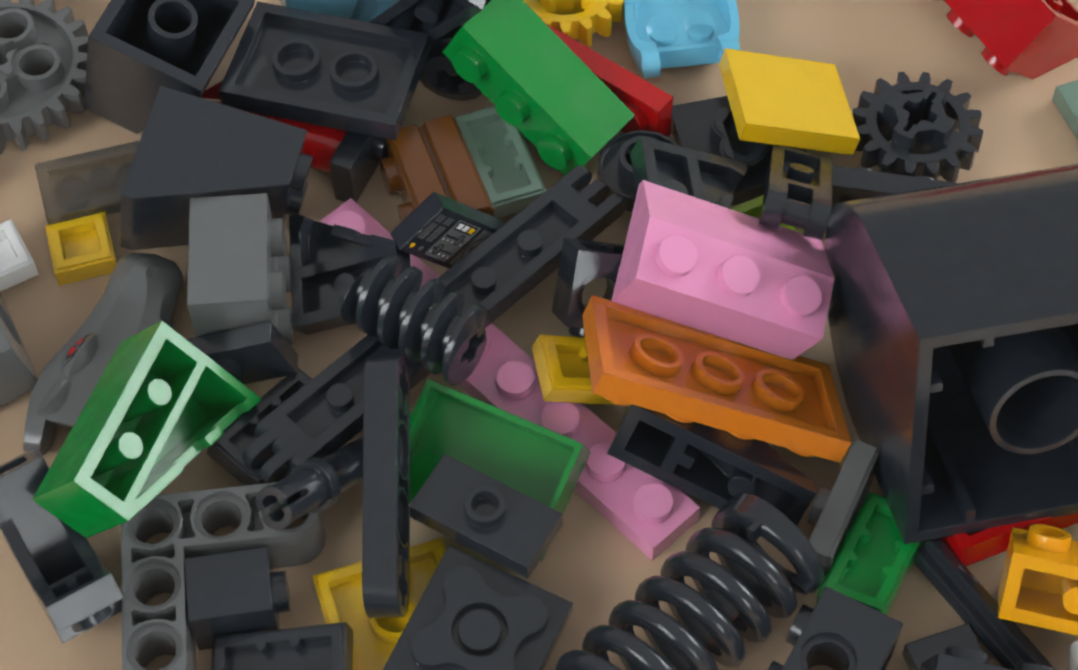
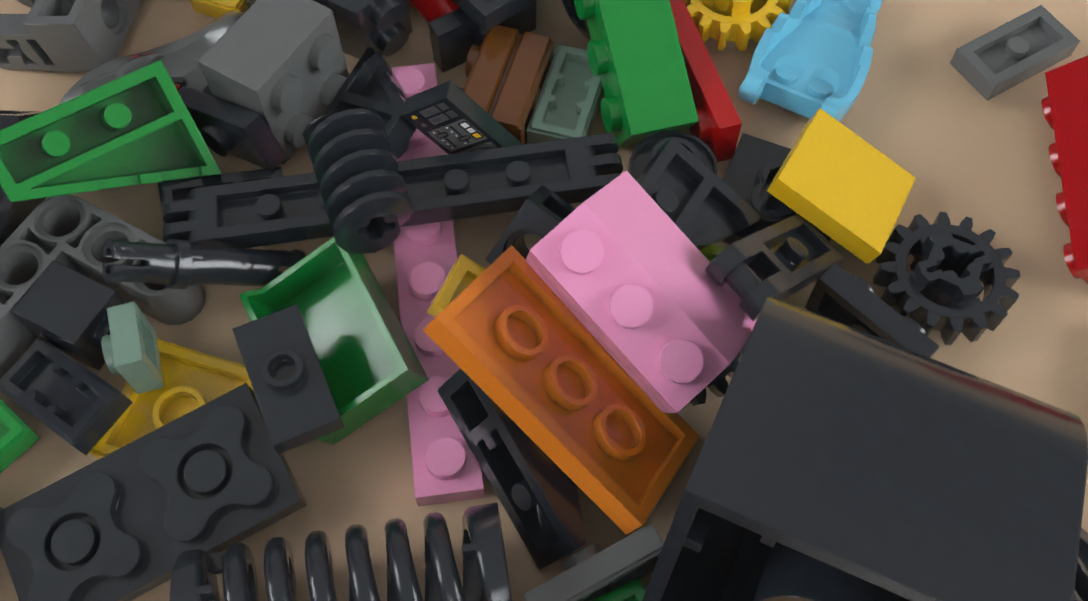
camera: 35 degrees right, 5 degrees up
black beam [362,354,410,618] -> none
none -> sand green plate [101,301,164,394]

